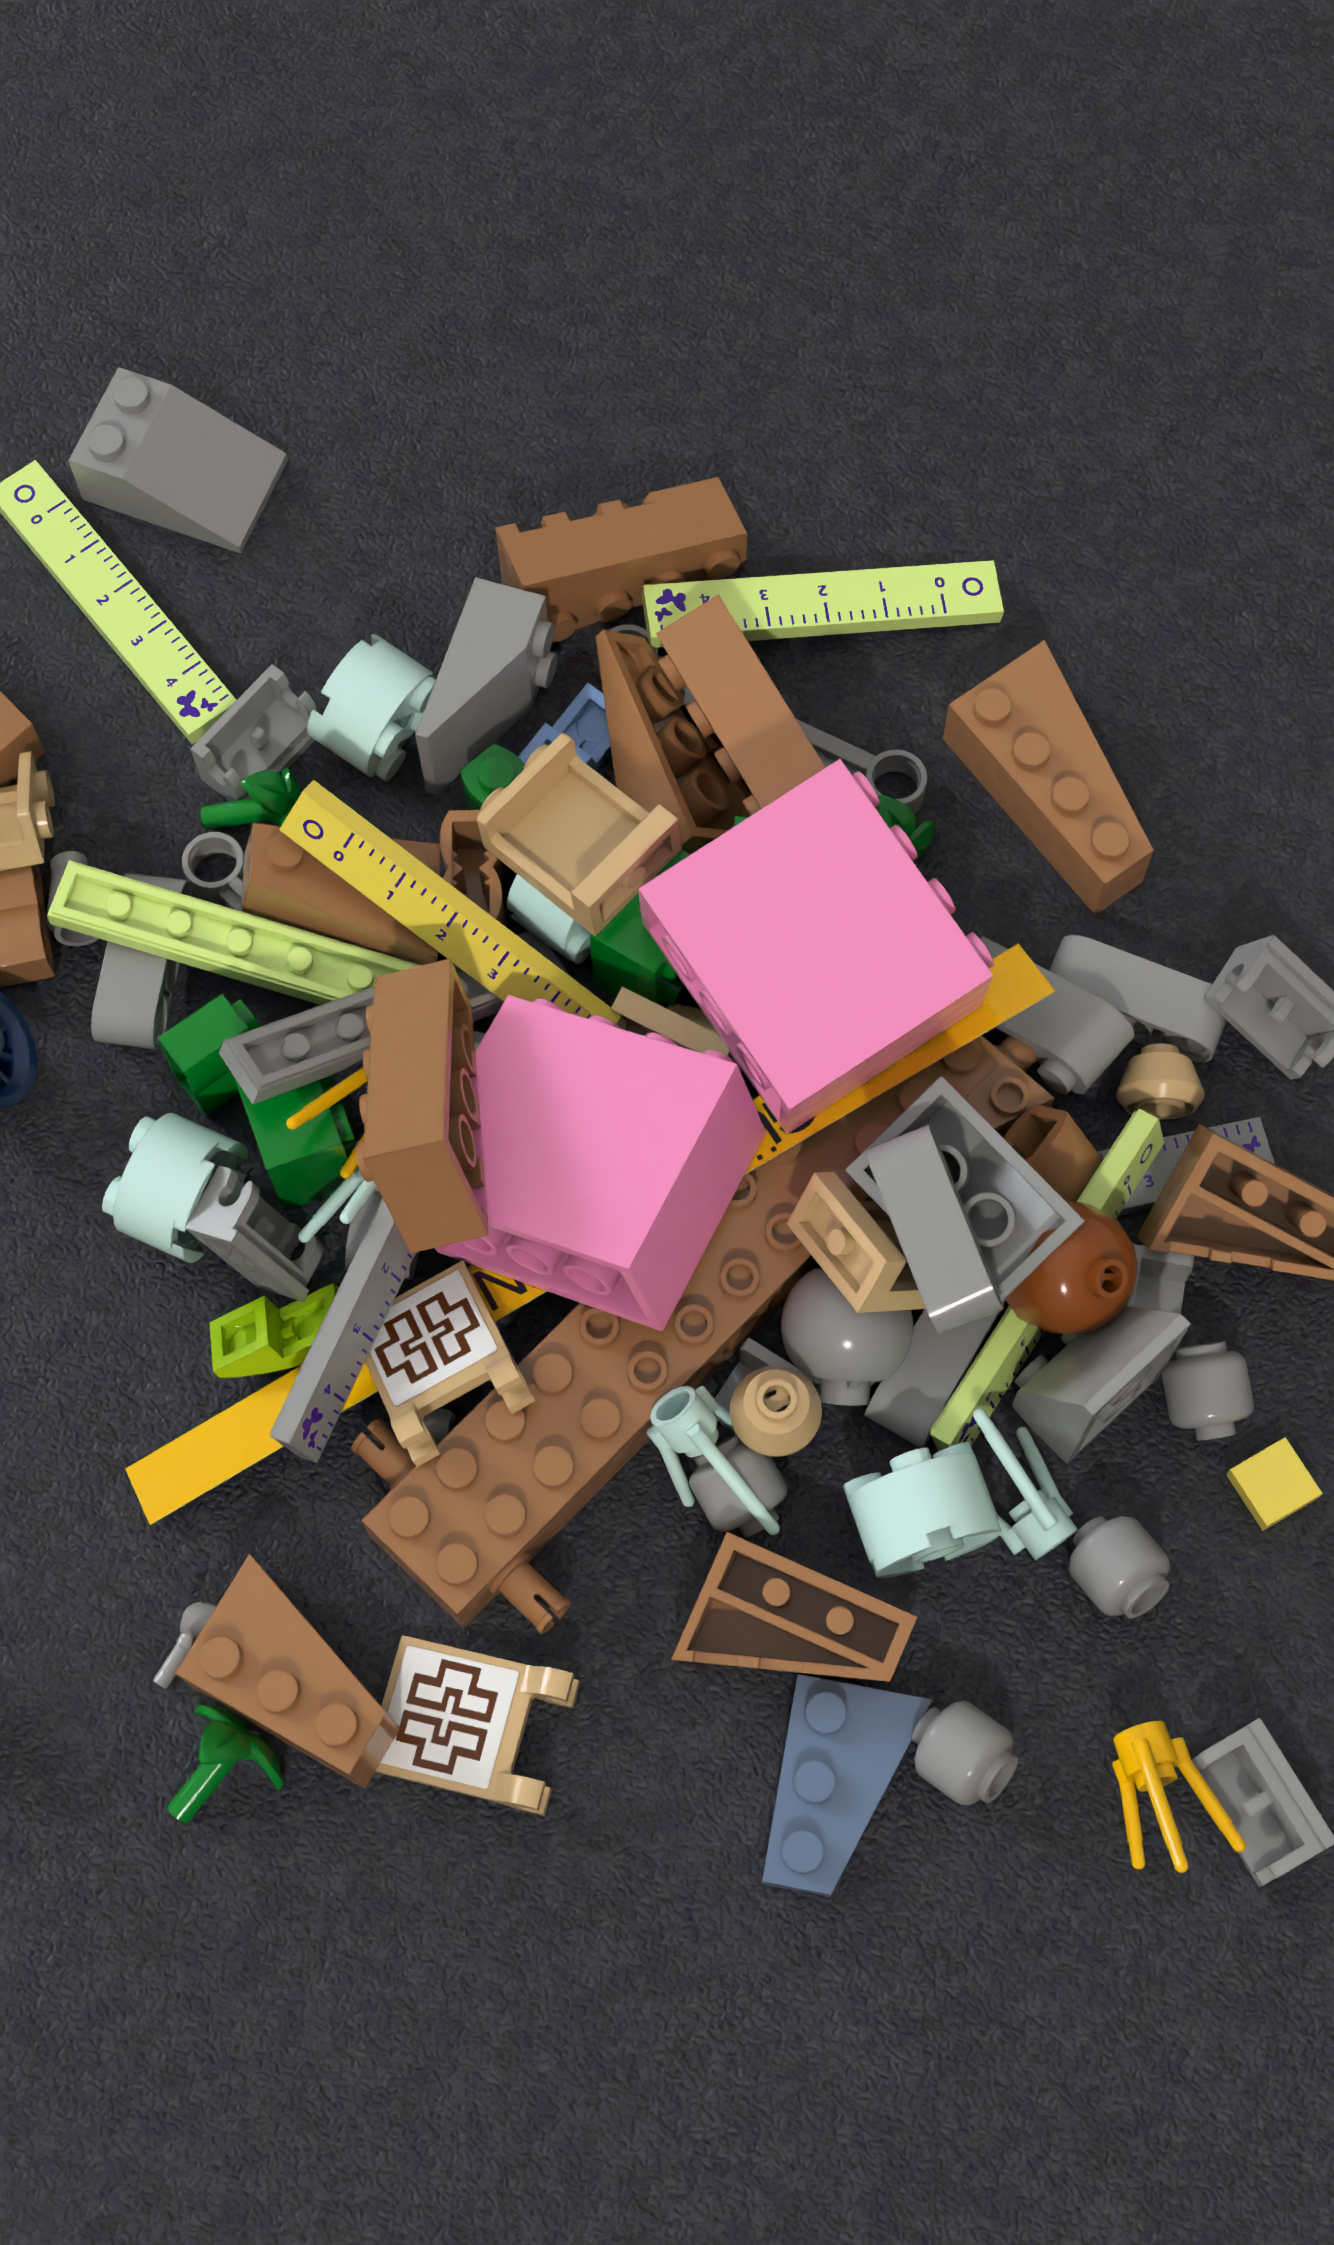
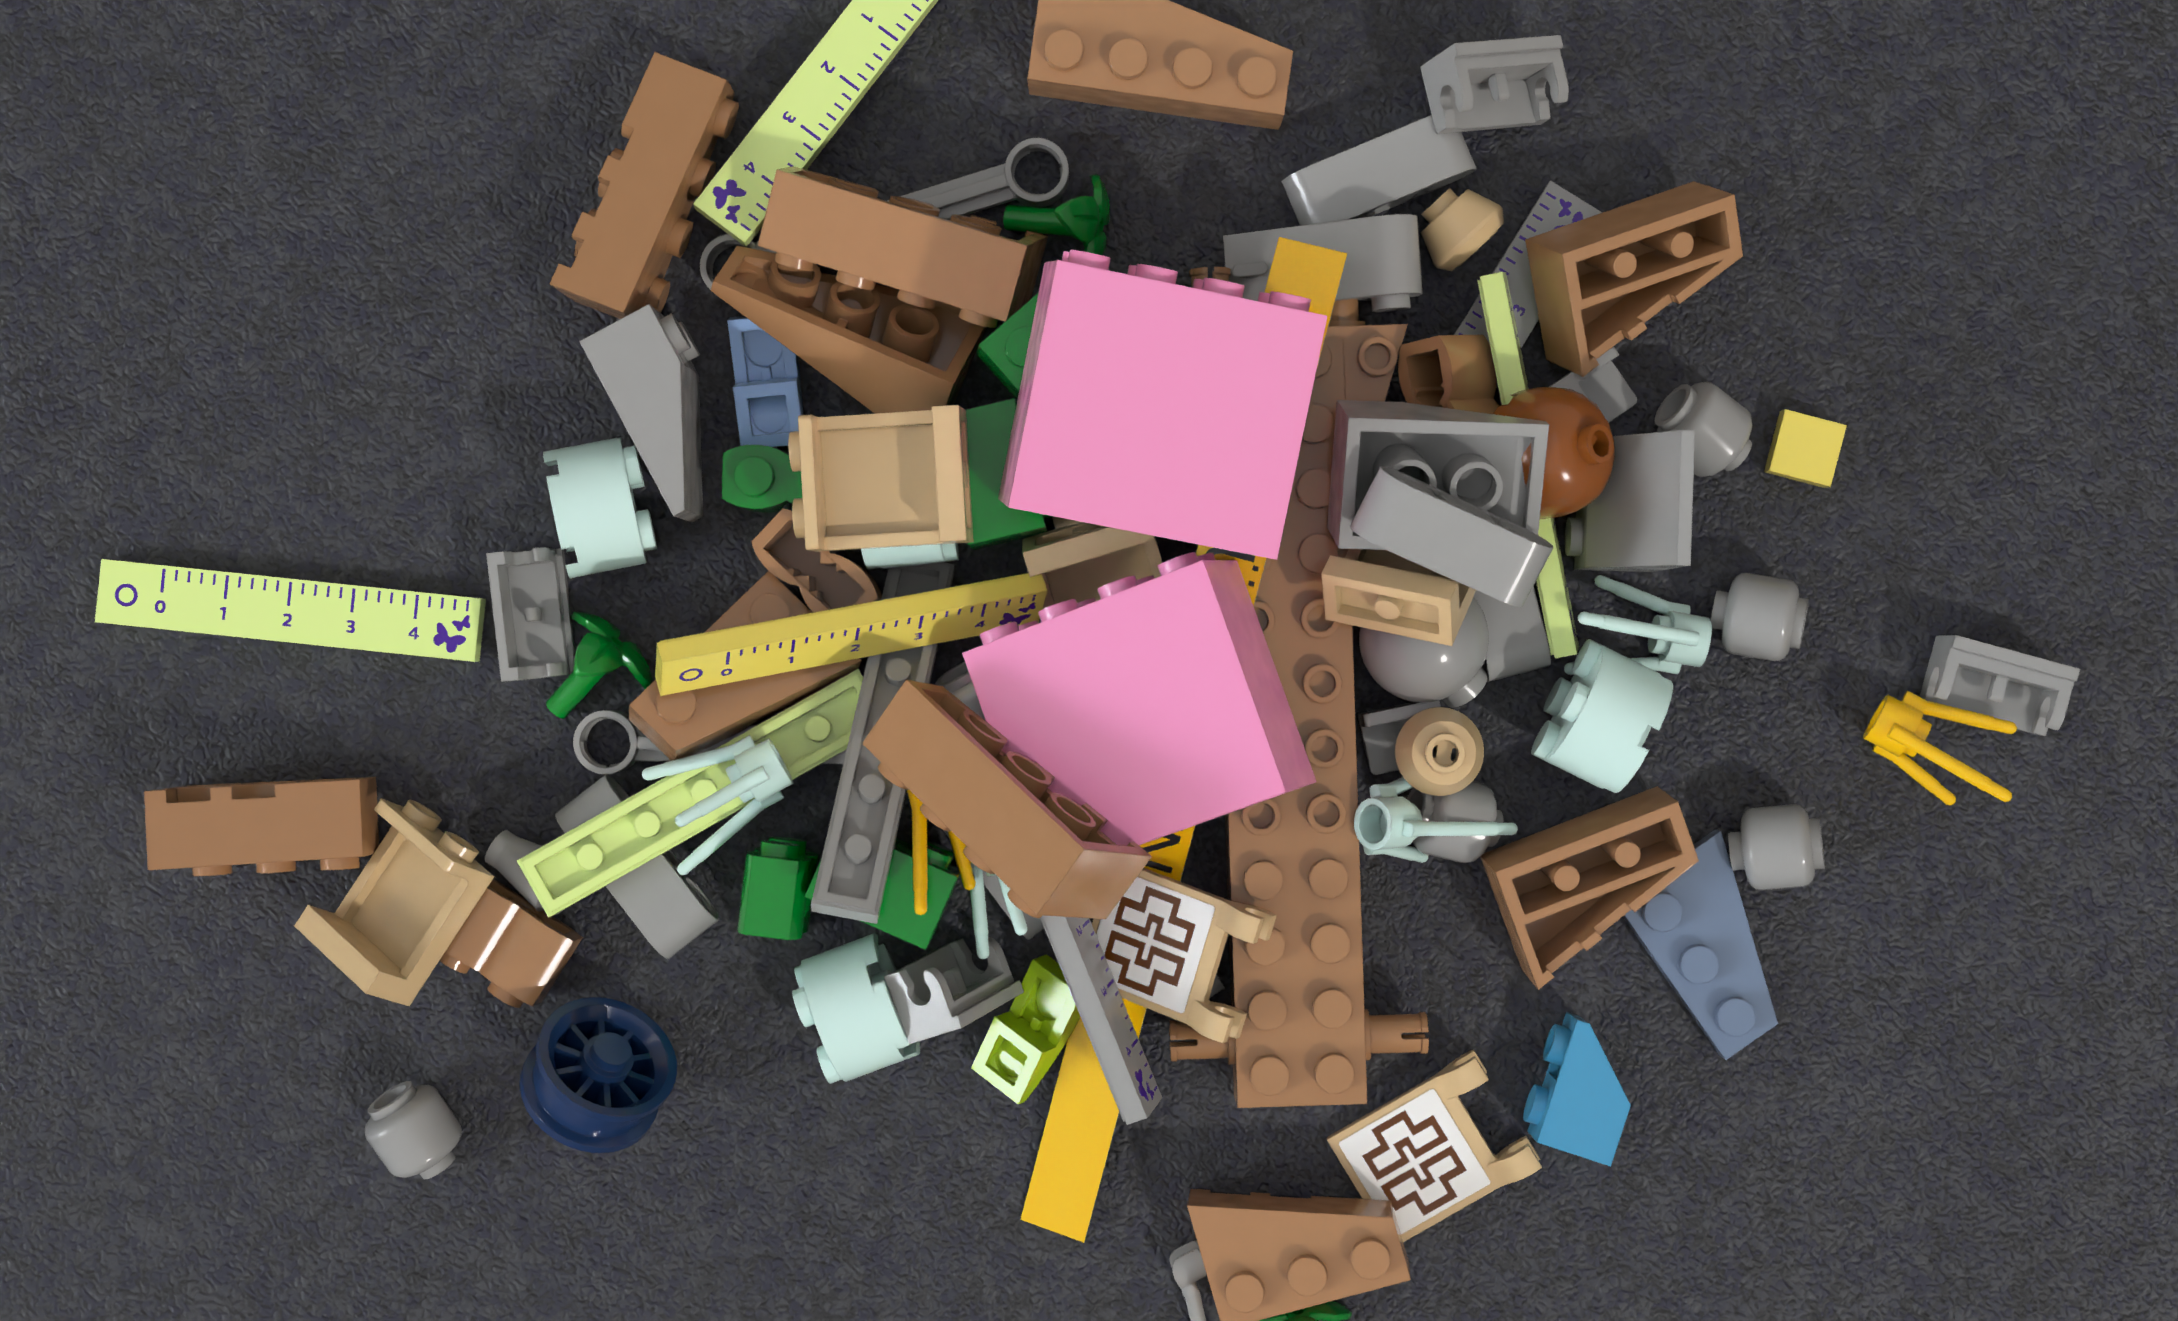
camera: 45 degrees left, 20 degrees up
light grey slope [68,367,288,554] -> none
none -> light aqua plant [642,735,793,875]
none -> dark azure slope [1523,1012,1631,1167]

